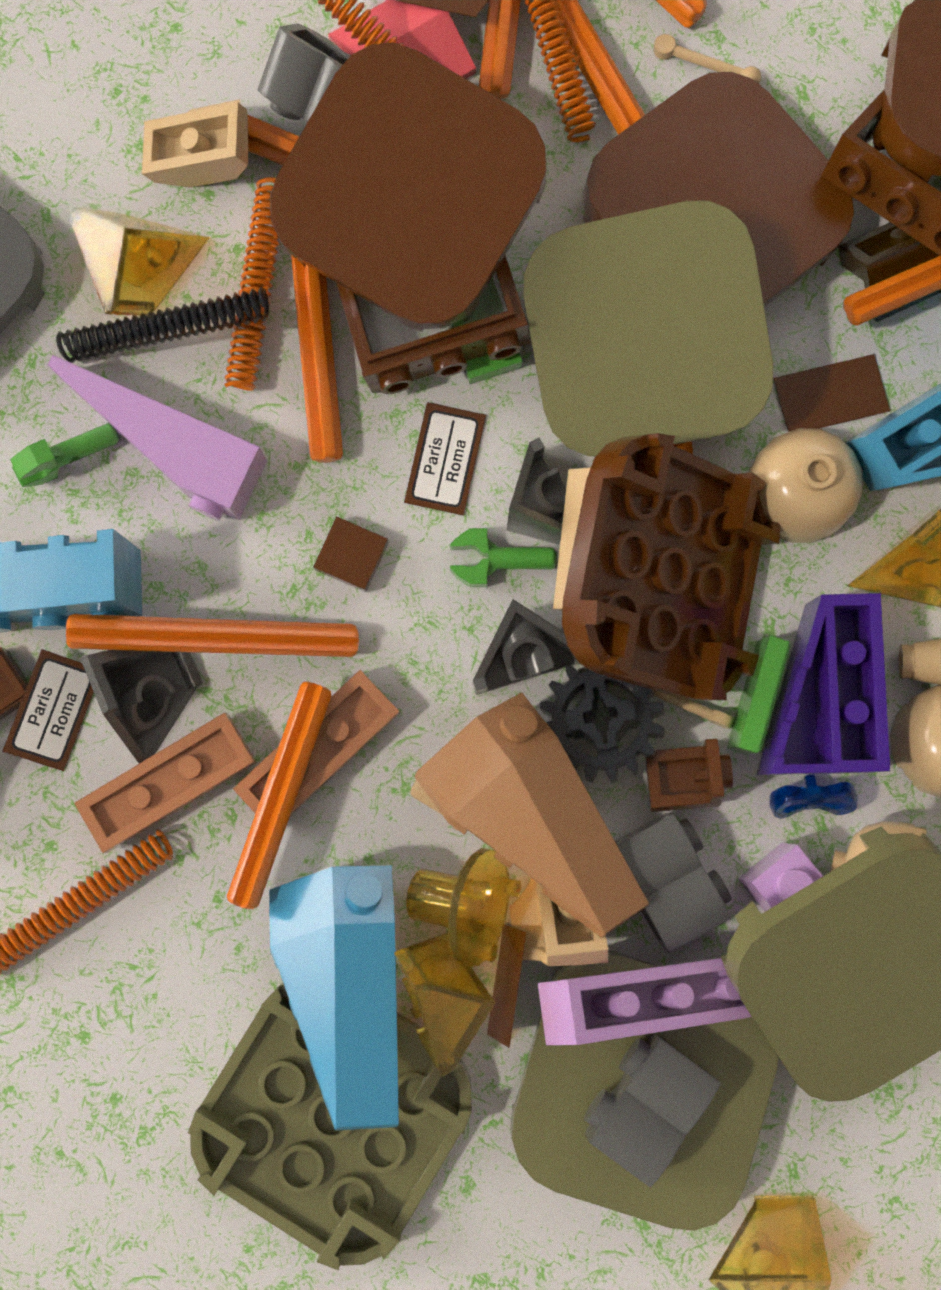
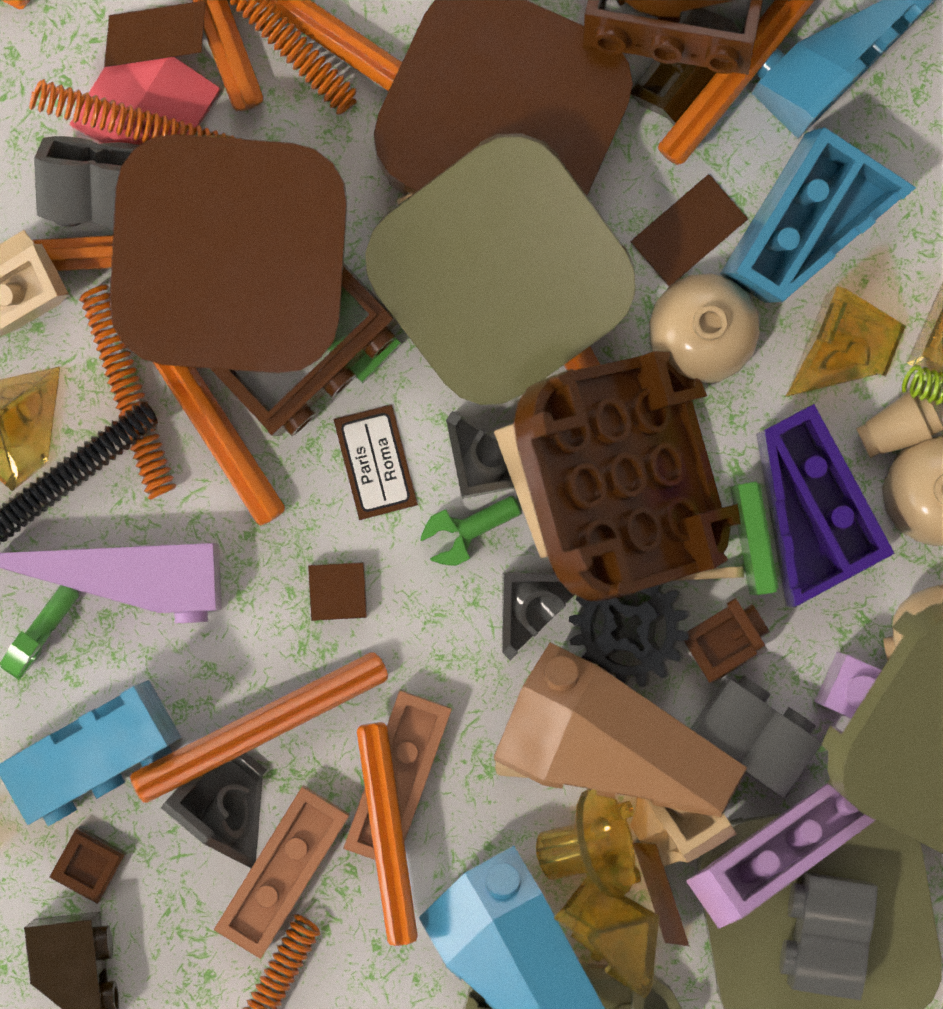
camera: 25 degrees left, 5 degrees up
sticker [2,649,94,771] -> none
clear blue piece [769,774,858,819] -> none

